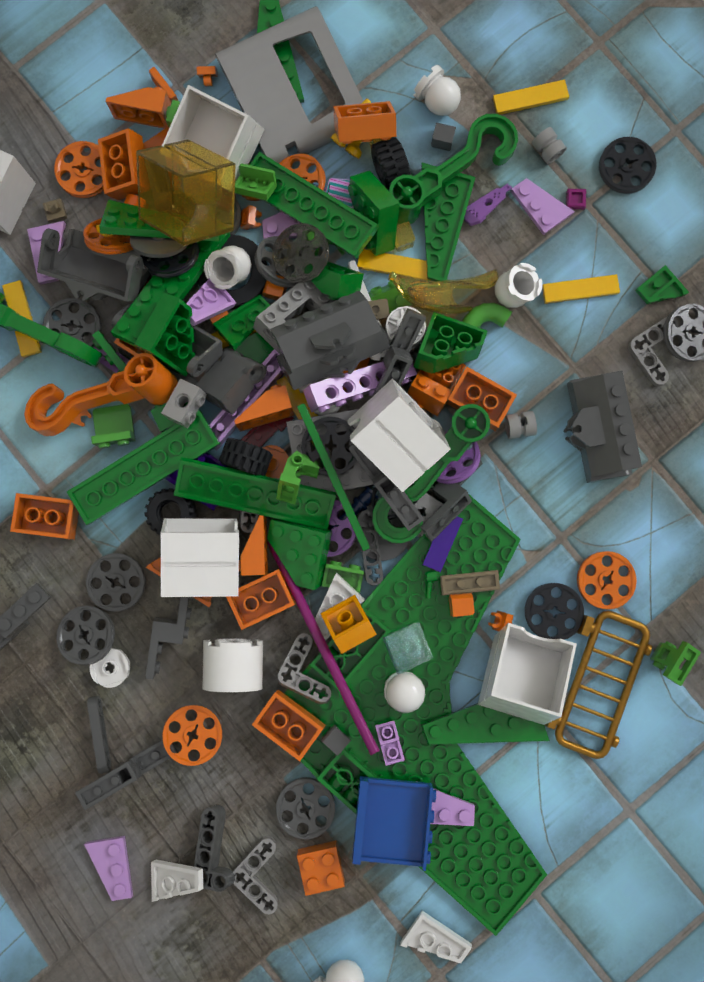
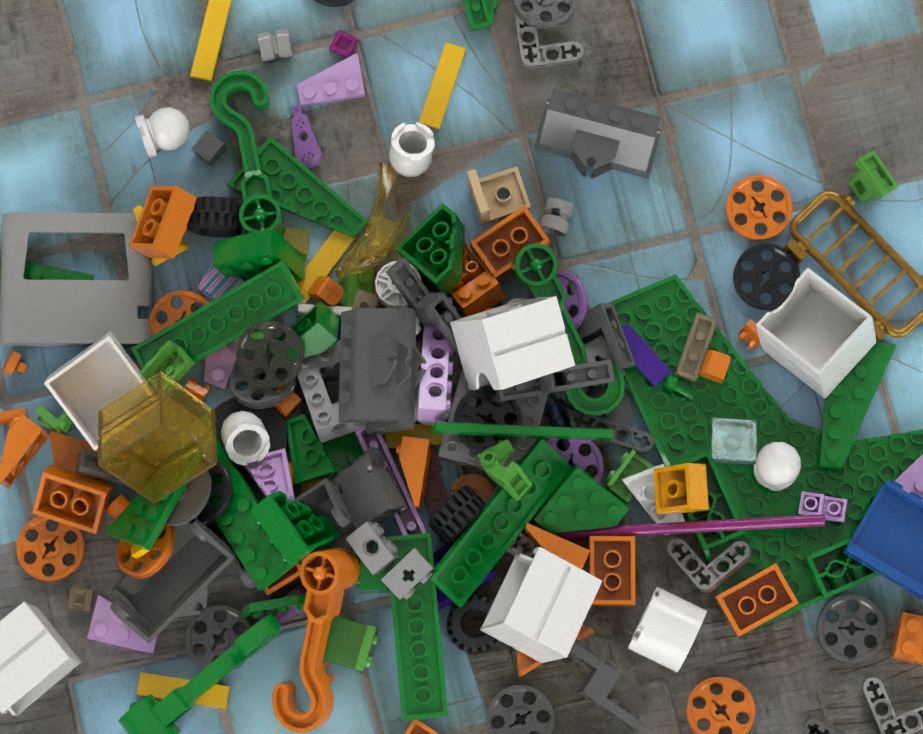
camera: 60 degrees left, 5 degrees down
dark grey piece [321,724,351,756] -> none
bright green cylinder [462,303,512,328] -> none
none -> orange piece [307,276,343,306]
none -> light grey brick [381,548,433,600]
none -> tan bracket [467,166,531,225]

